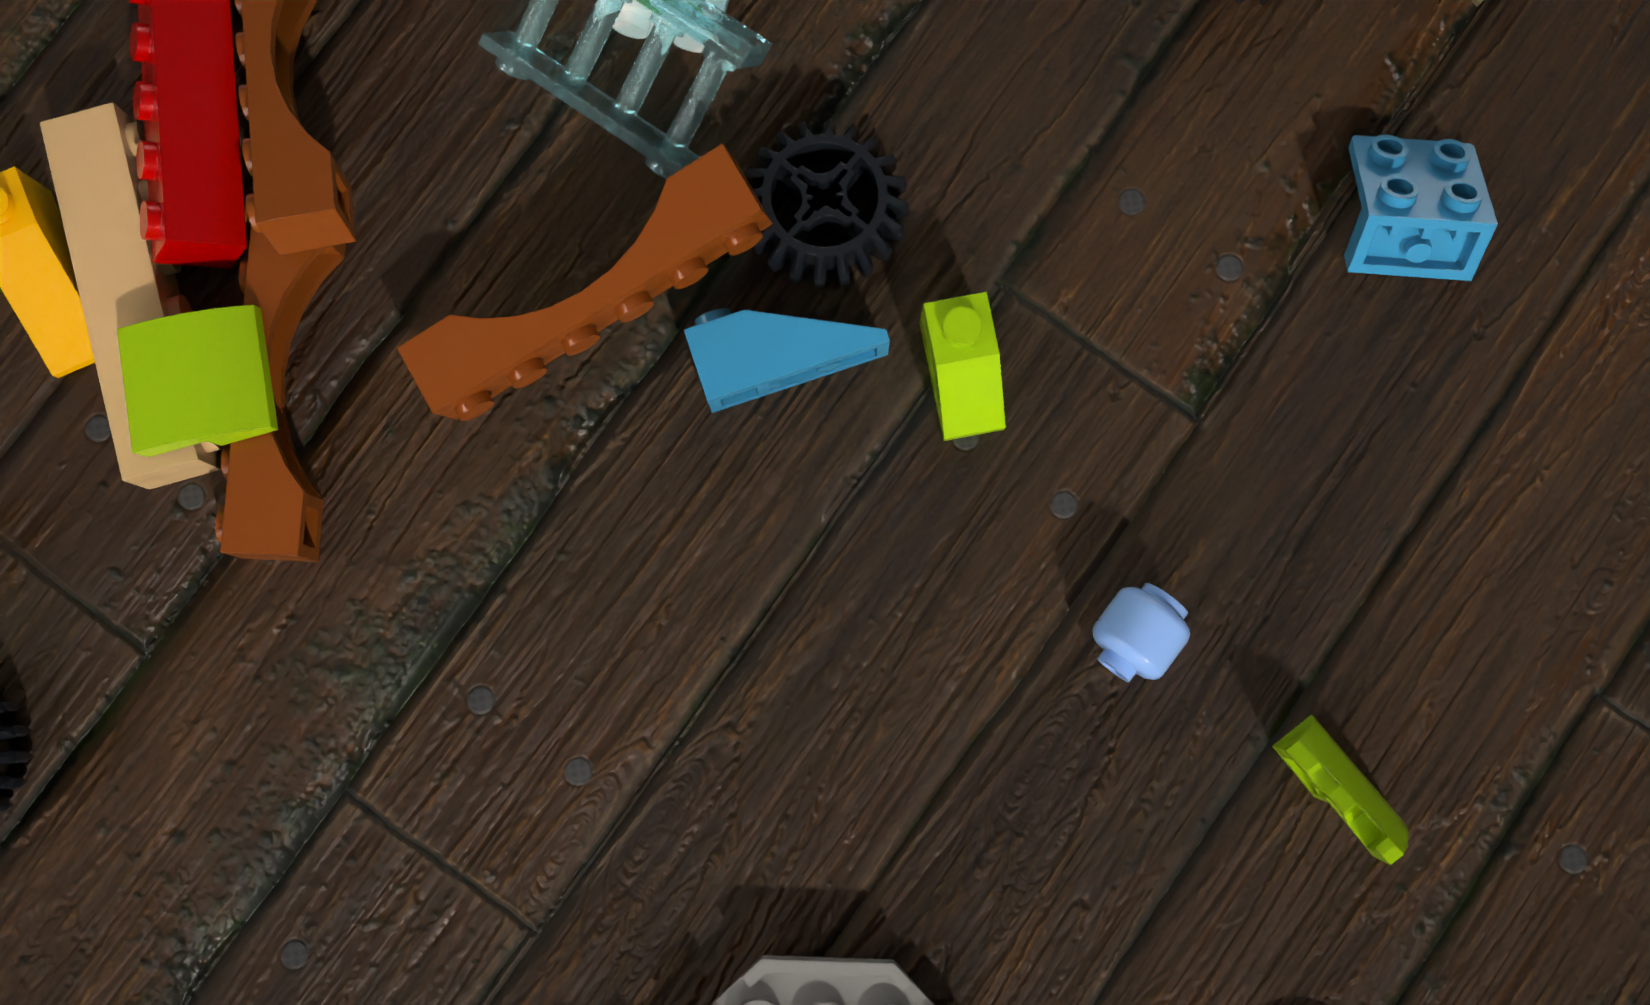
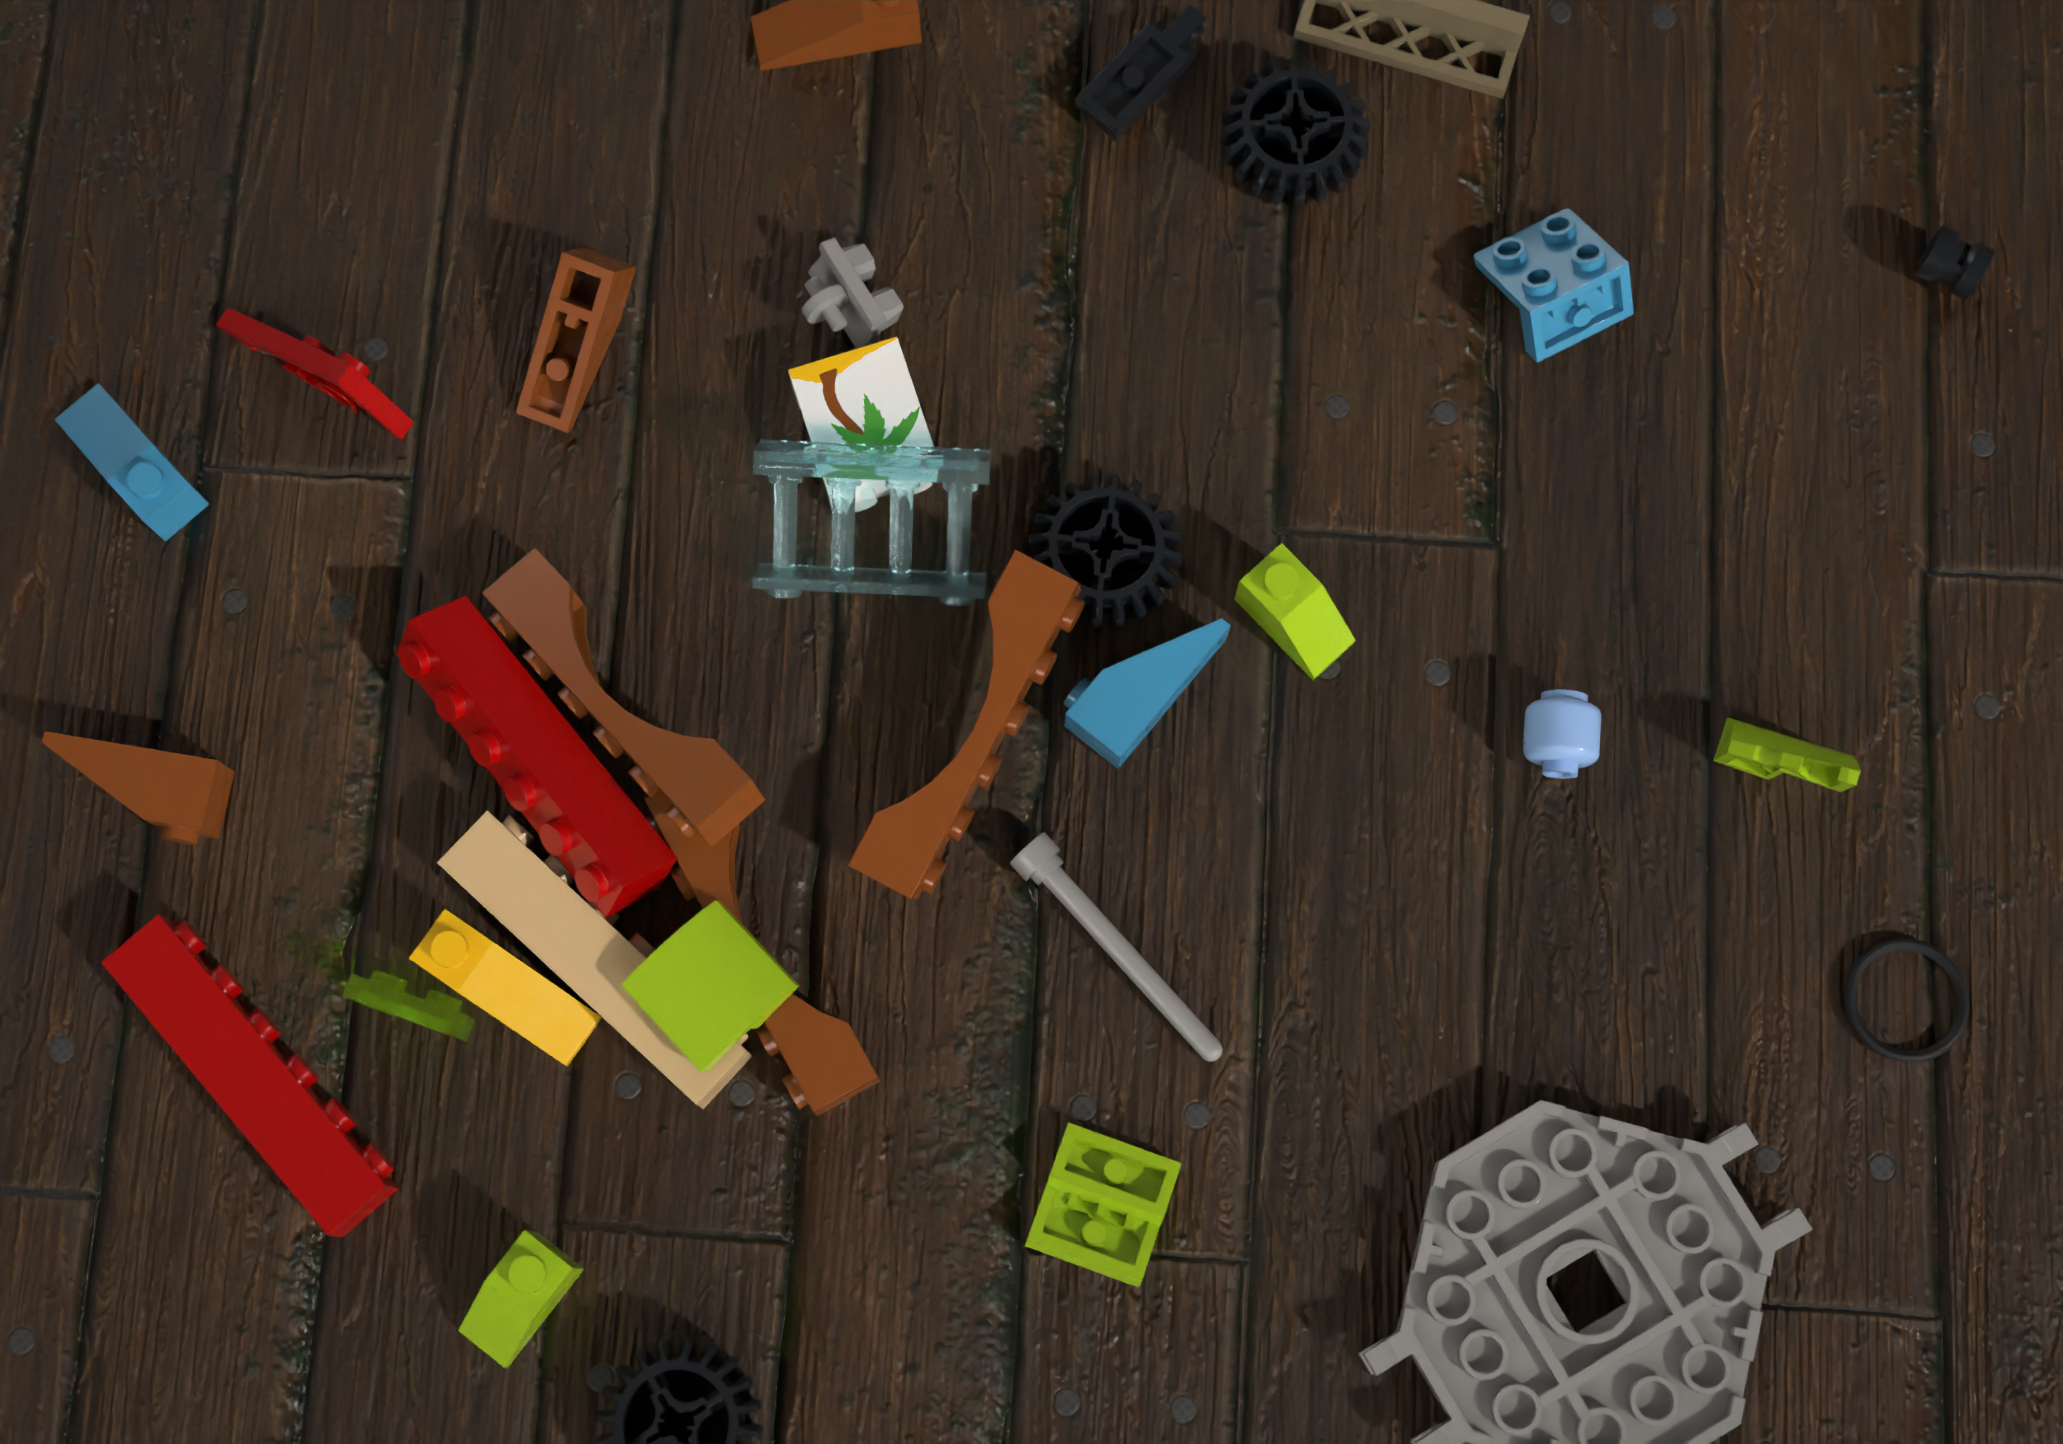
camera: 35 degrees left, 5 degrees down
none -> light grey piece [1010,832,1223,1062]
none -> lime slope [1025,1122,1182,1288]

